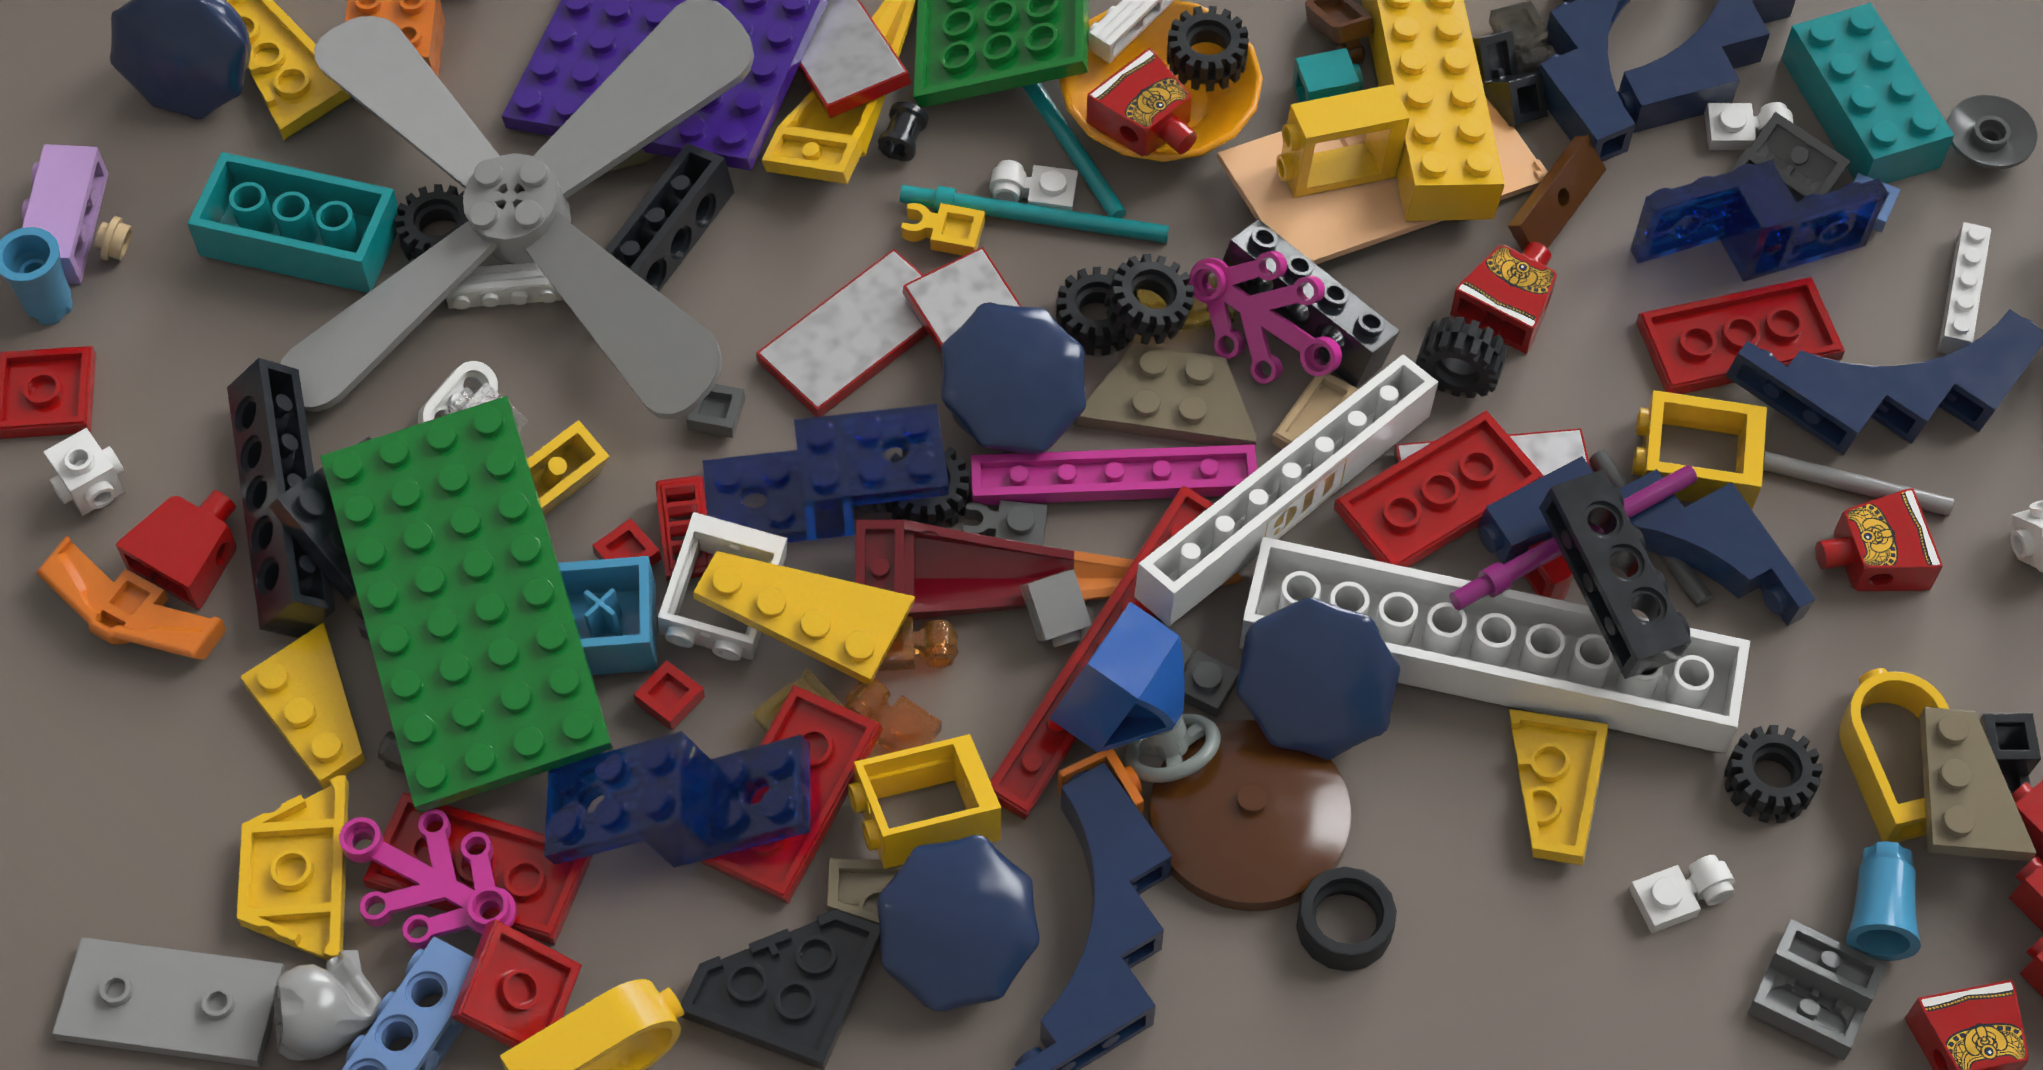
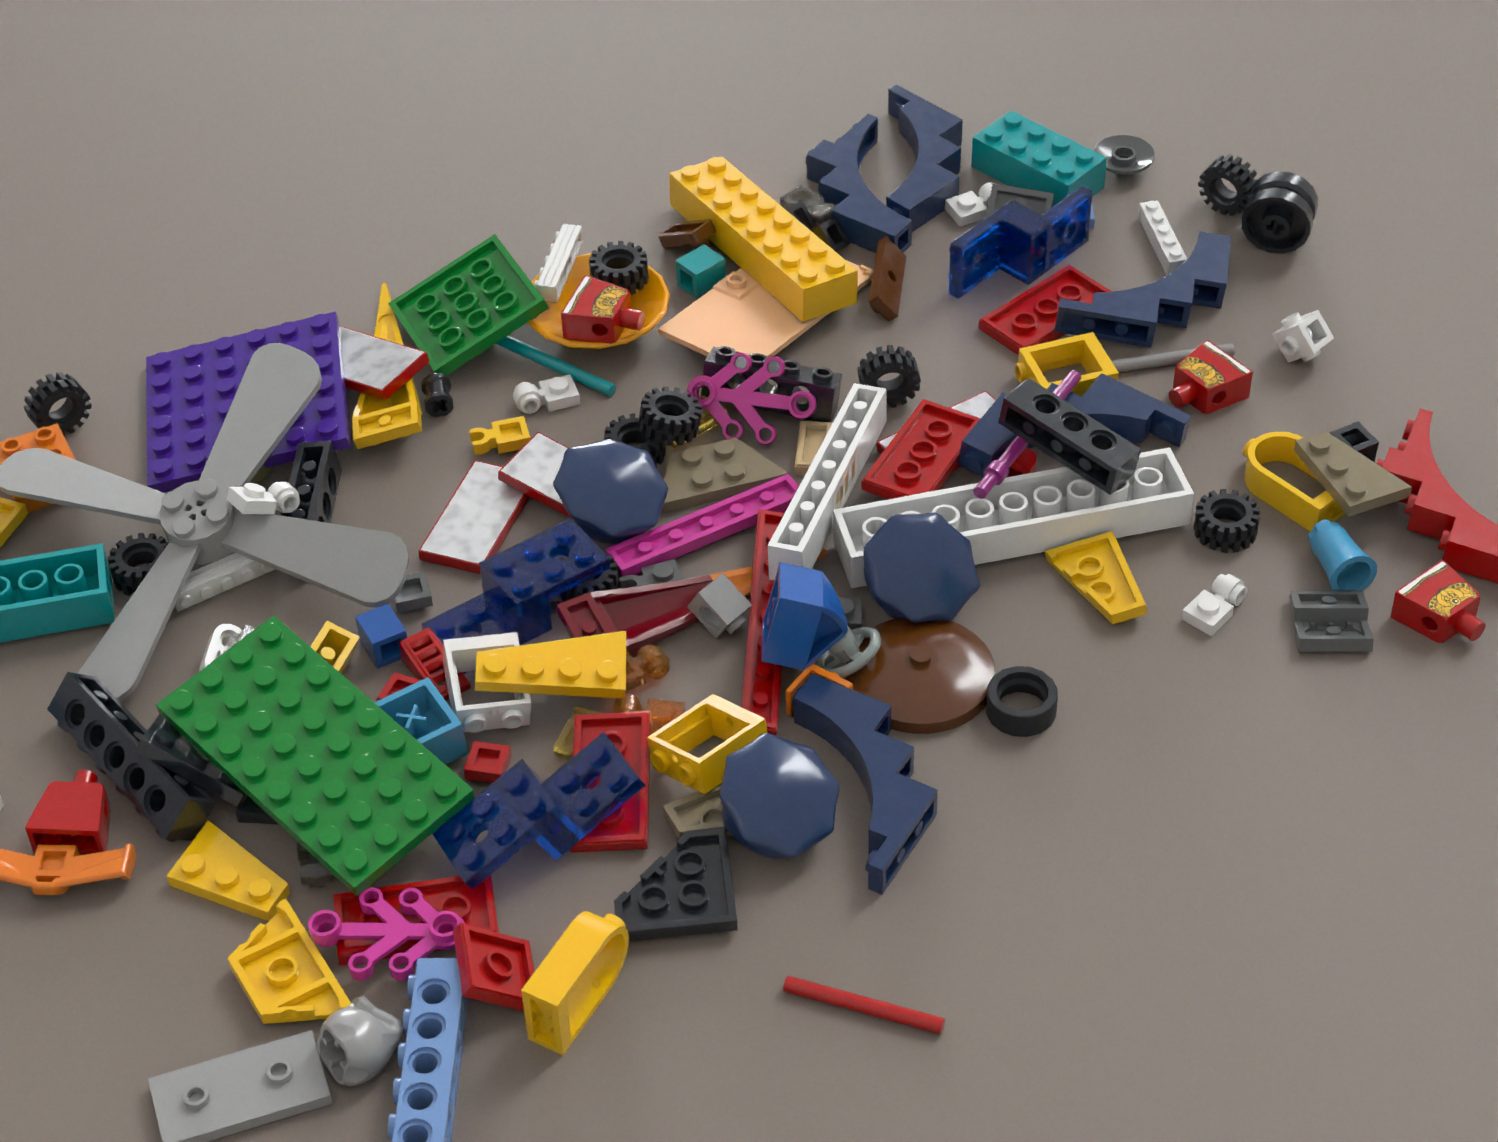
camera: 25 degrees left, 15 degrees down
teal bar [899,185,1169,244] -> none
yellow window [1276,84,1410,198] -> none
red torso [1450,242,1557,355] -> none
none -> white plate [226,482,300,514]
none -> blue brick [355,604,407,669]

